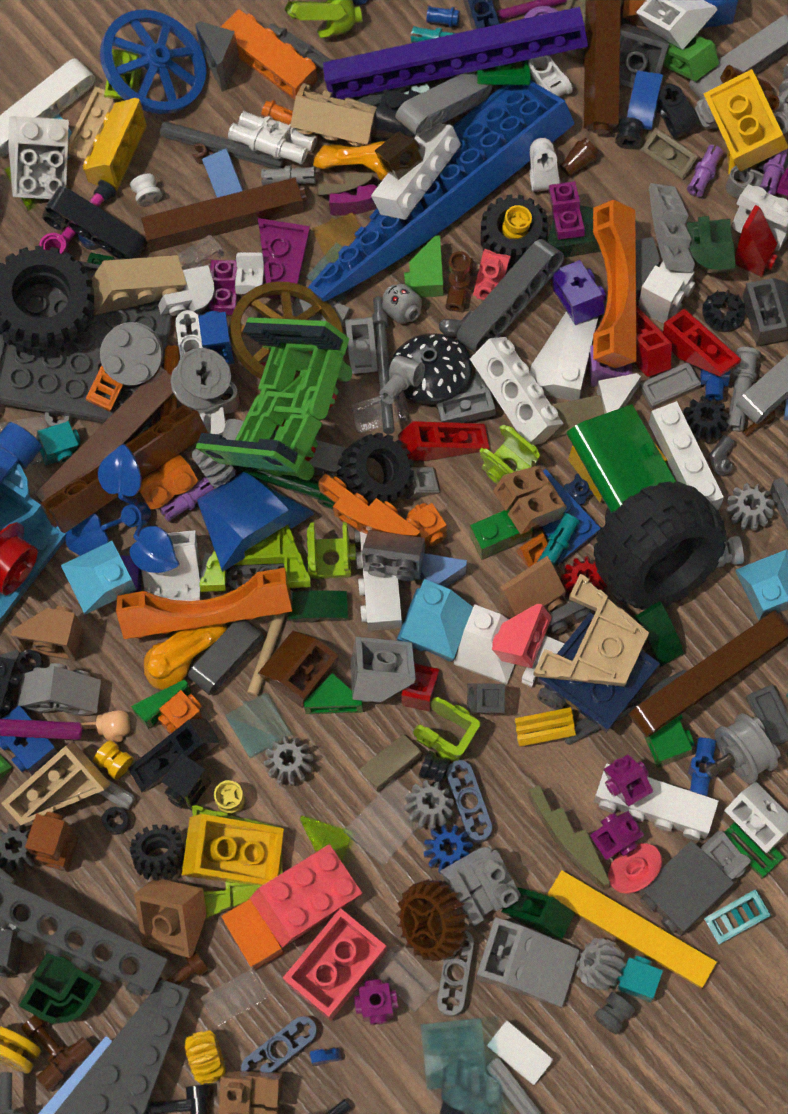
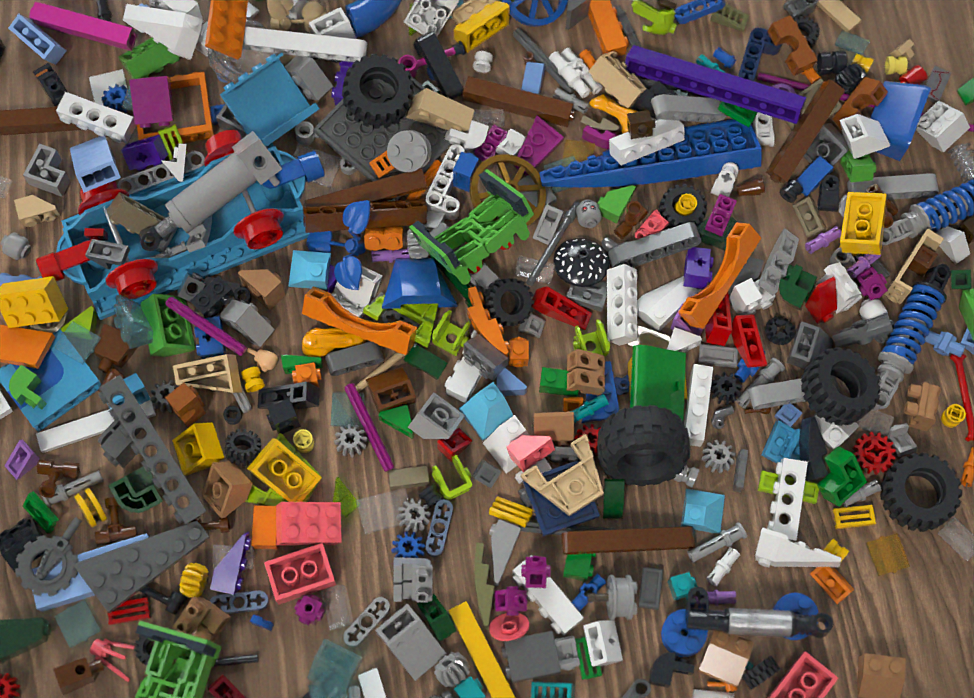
camera: 25 degrees right, 0 degrees up
teal brick [36,421,81,466] -> none
light grey piece [170,348,231,410] -> none
light grey pin [379,355,425,404] -> none
reddish brown gear [396,880,470,961] -> none
none -> yellow slope [172,422,224,476]
none -> slope [210,532,252,595]
none -> magenta axle [345,383,394,472]
none -> light grey slope [489,519,521,587]

